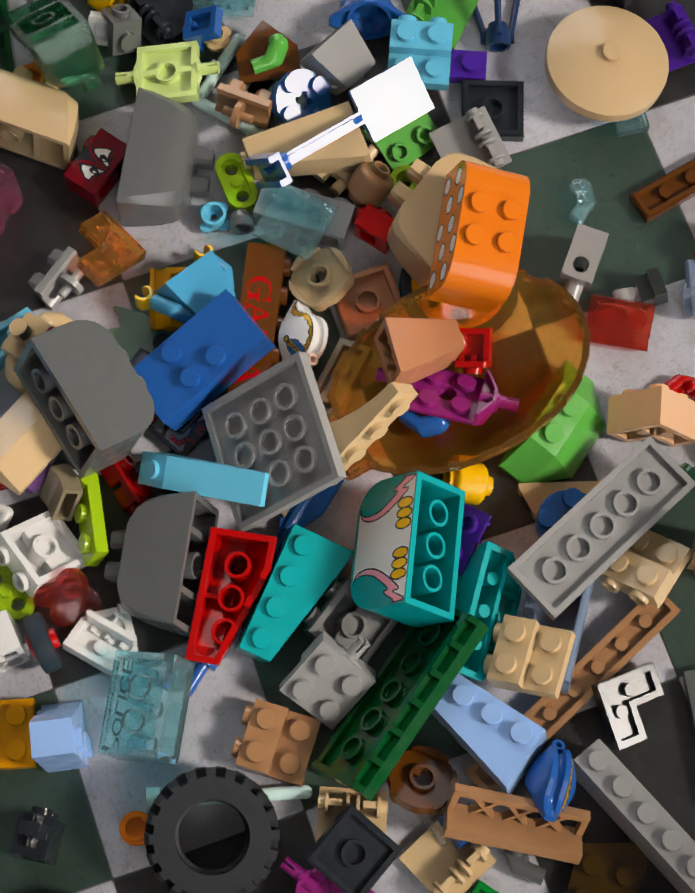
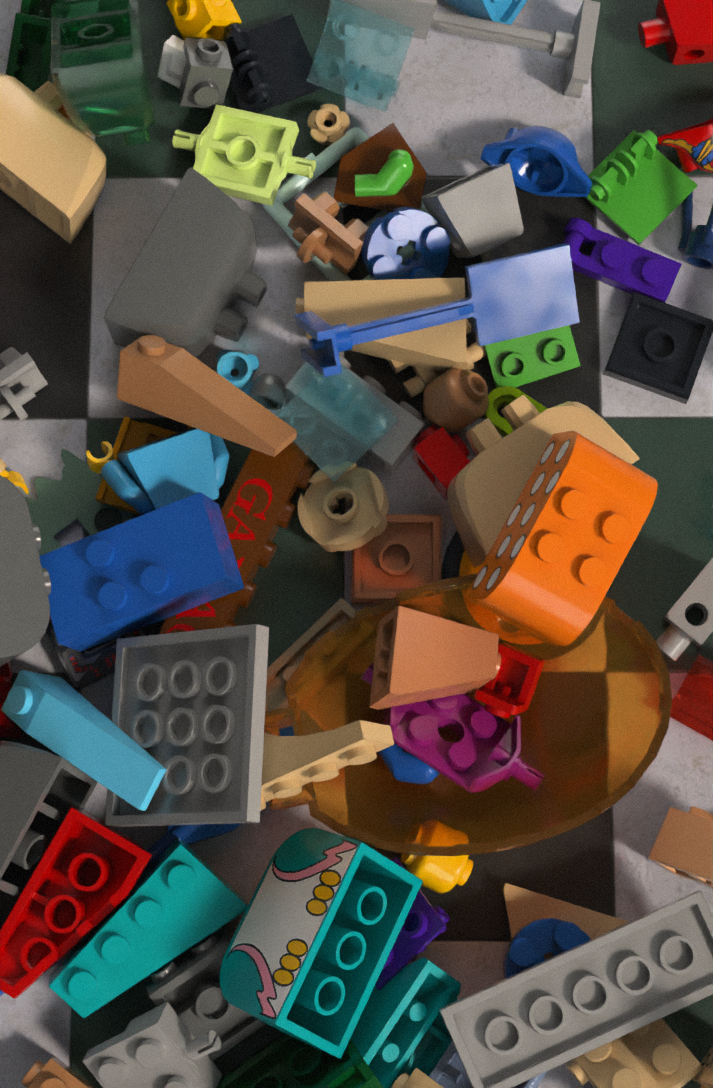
camera: 20 degrees right, 5 degrees up
dark red brick [63,128,127,208] -> none
clear orange plate [77,210,147,288] -> none
blue bracket [182,5,223,52] -> none
lime plate [215,153,258,212] -> none
white hat [278,300,328,366] -> none
medium azure plate [388,15,454,91] -> none
light grey hinge [428,106,512,169] -> none
bright green wedge [498,362,606,483] -> none
none -> medium nougat wedge [117,335,297,457]

